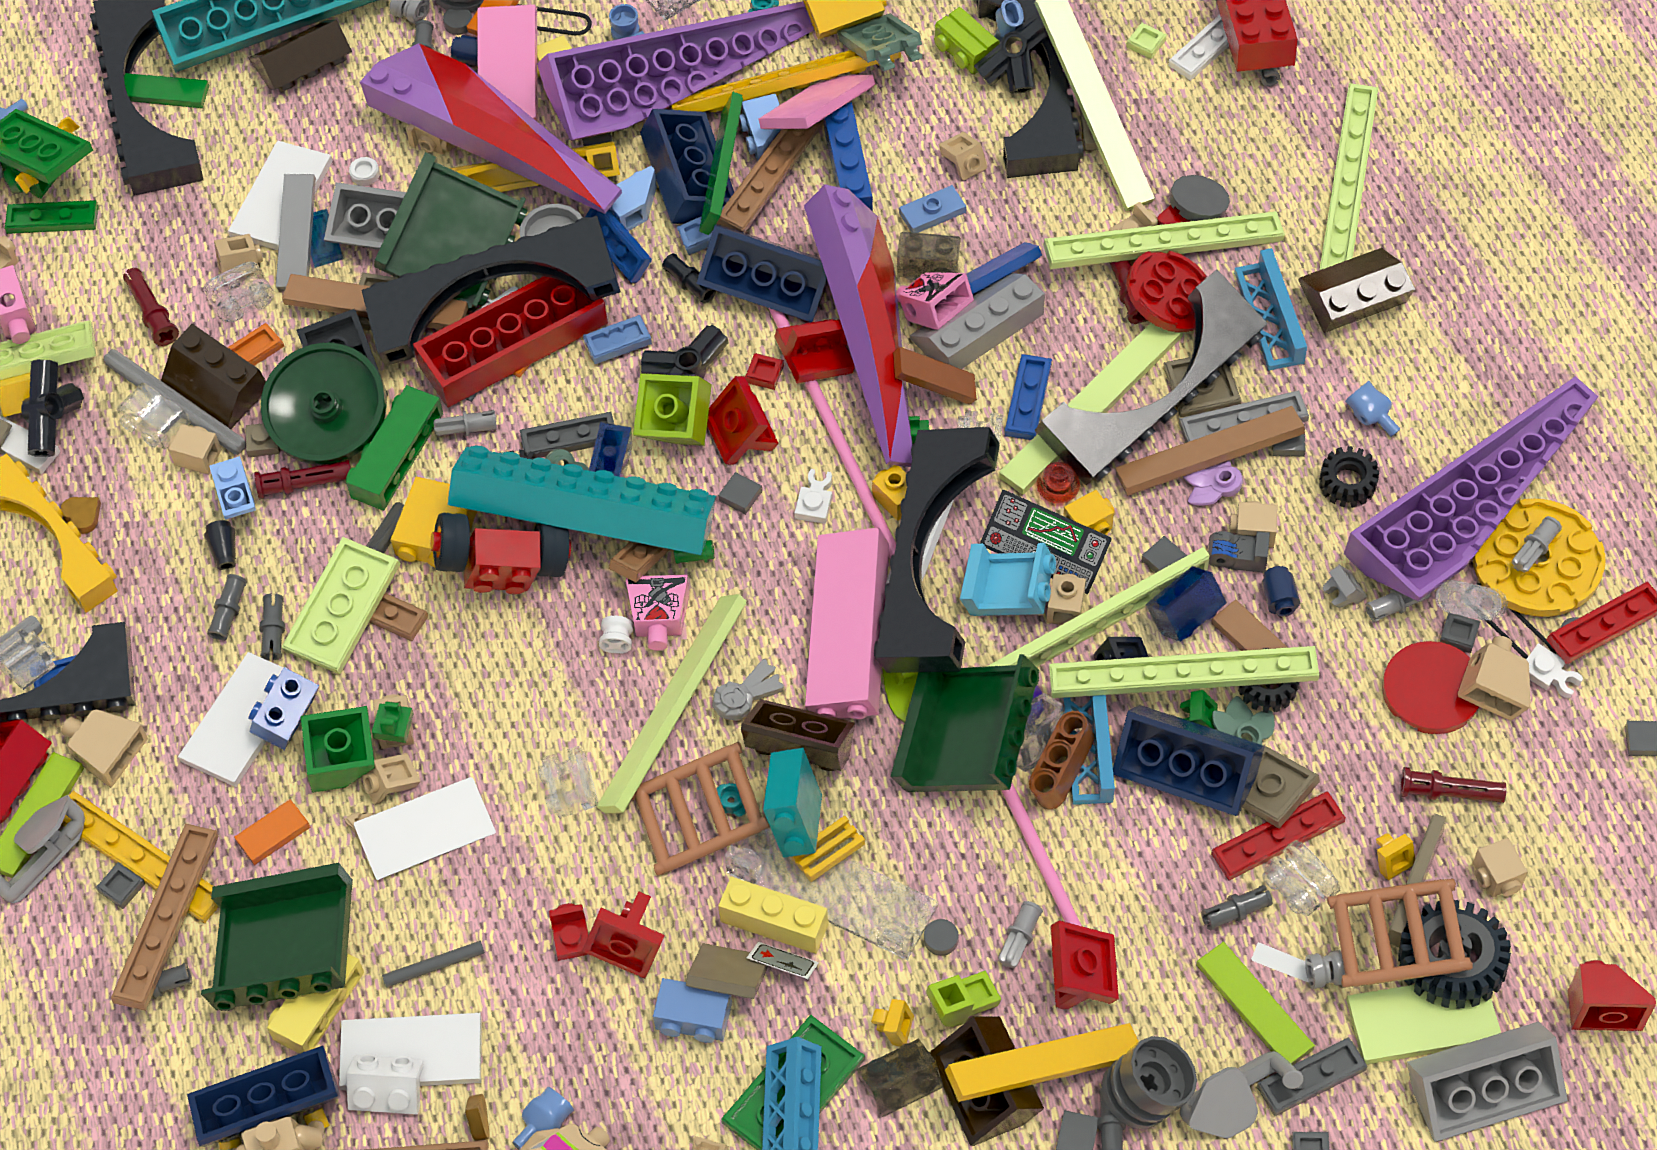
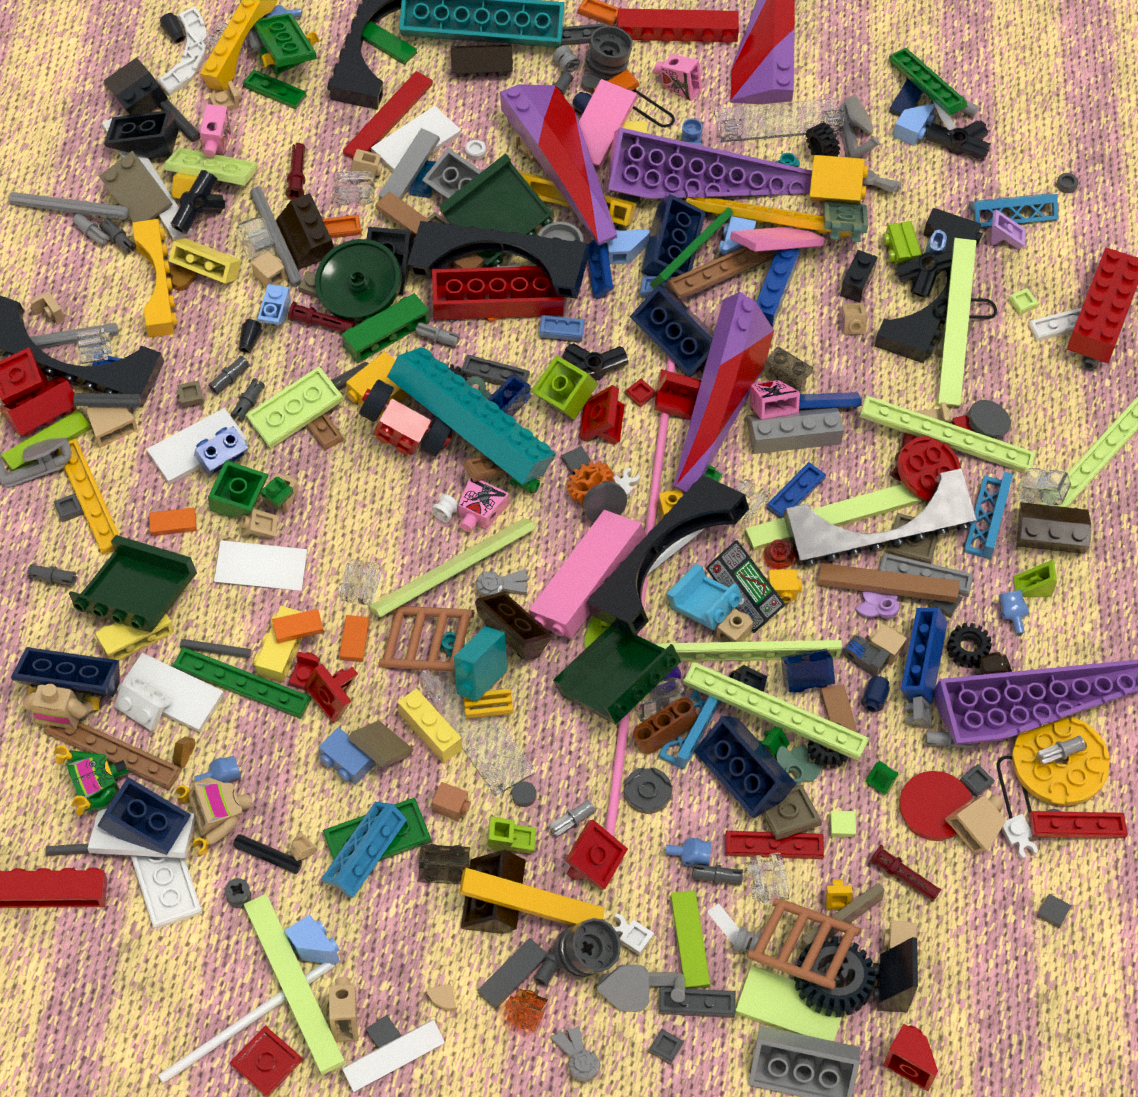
camera: 25 degrees right, 0 degrees up
medium nougat tile [111,823,219,1011] -> none
black pin [662,253,716,304] -> none
sticker [747,942,819,979] -> none
yellow tile [871,999,914,1047] -> none
dark orange tile [893,347,977,405] -> none
medium blue plate [899,185,966,235] -> none
dark grey tile [1141,536,1187,573] -> none
clear brick [1436,580,1508,621] -> none
none -> dark grey axle [73,393,141,407]
none -> light yellow brick [168,238,241,284]
none -> green tile [172,647,311,719]
none -> dark tan plate [177,380,204,408]
none -> light yellow brick [254,606,303,683]
none -> orange tile [272,609,324,643]
none -> orange tile [339,615,370,662]
none -> red tile [343,71,433,159]
none -> nougat brick [432,782,471,821]
none -> orange gear [566,461,615,505]
none -> dark grey tile [583,481,627,522]
none -> white plate [613,914,654,956]
none -> dark grey tile [624,767,672,814]
none -> medium blue piece [665,838,711,866]
none -> yellowish green tile [830,811,856,837]
none -> black brick [840,250,878,303]
none -> green tile [866,760,899,795]
none -> black slope [873,937,918,1013]
none -> blue brick [901,607,948,704]
none -> black piece [934,298,997,319]
none -> dark brown head [975,651,1012,675]
none -> lime slope [1013,560,1057,597]
none -> clear brick [1016,468,1071,505]

